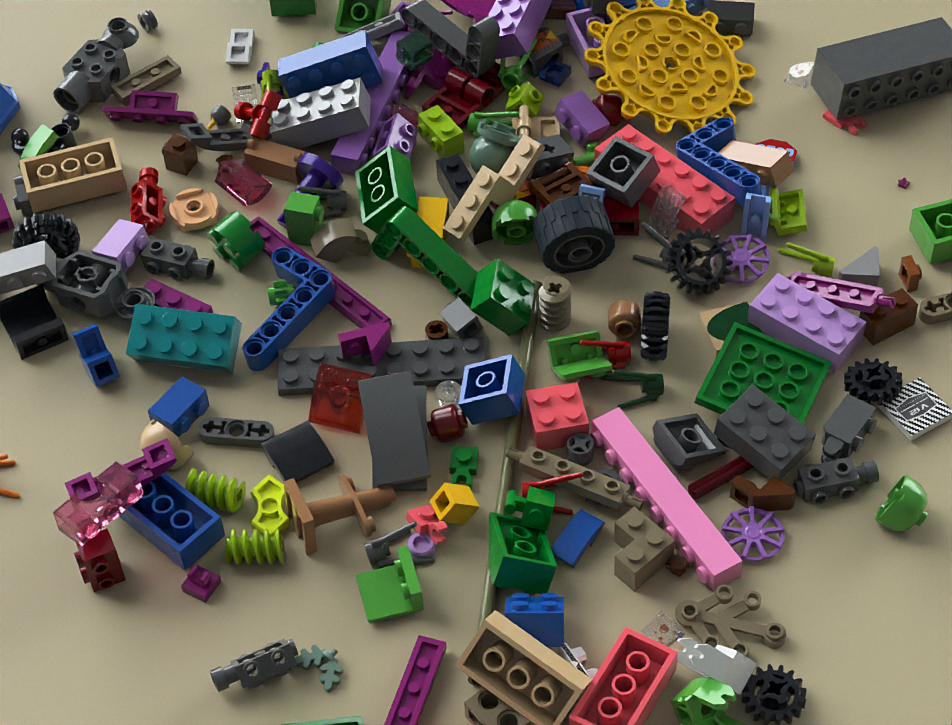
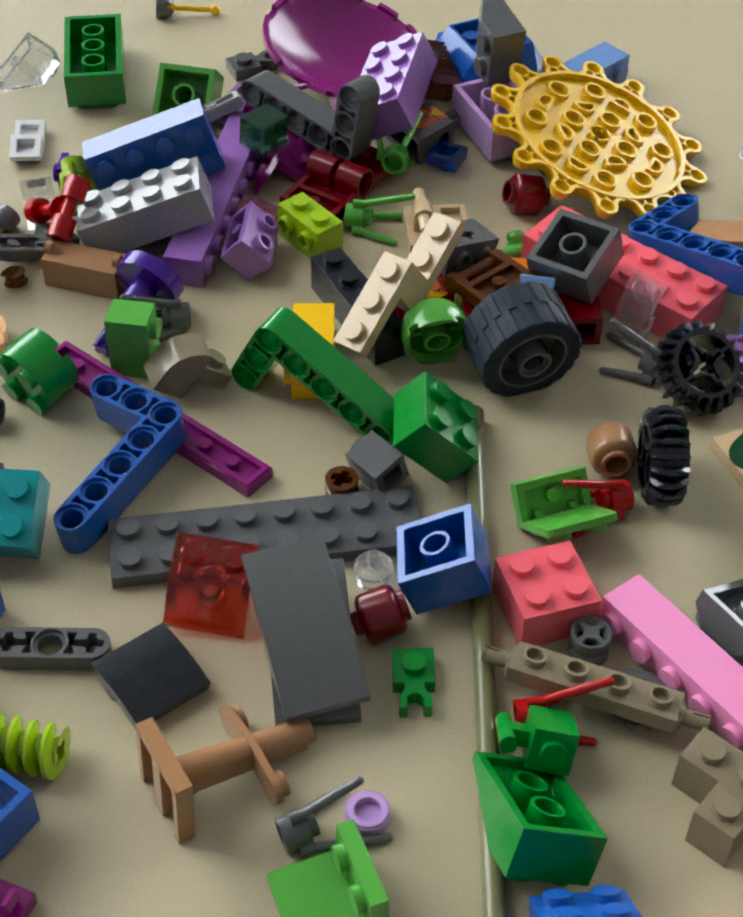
camera: 10 degrees left, 5 degrees down
clear pink brick [214,160,273,206] -> none
lime piece [225,529,285,564] -> none
neon yellow tile [250,474,291,537] -> none
bright green gear [267,279,294,308] -> none
magenta slope [338,322,392,366] -> none
green brick [355,146,418,234] -> none
coral plate [406,504,448,544] -> none
yellow brick [430,483,480,525] -> none
sand green tile [469,119,523,174] -> none
lime brick [505,81,544,117] -> none
dark tan piece [539,276,571,331] -> none
blue slope [551,509,605,568] -> none
medium lavender brick [554,90,610,148] -> none
dark green plant [600,370,664,409] -> none
dark grey brick [708,0,755,36] -> none

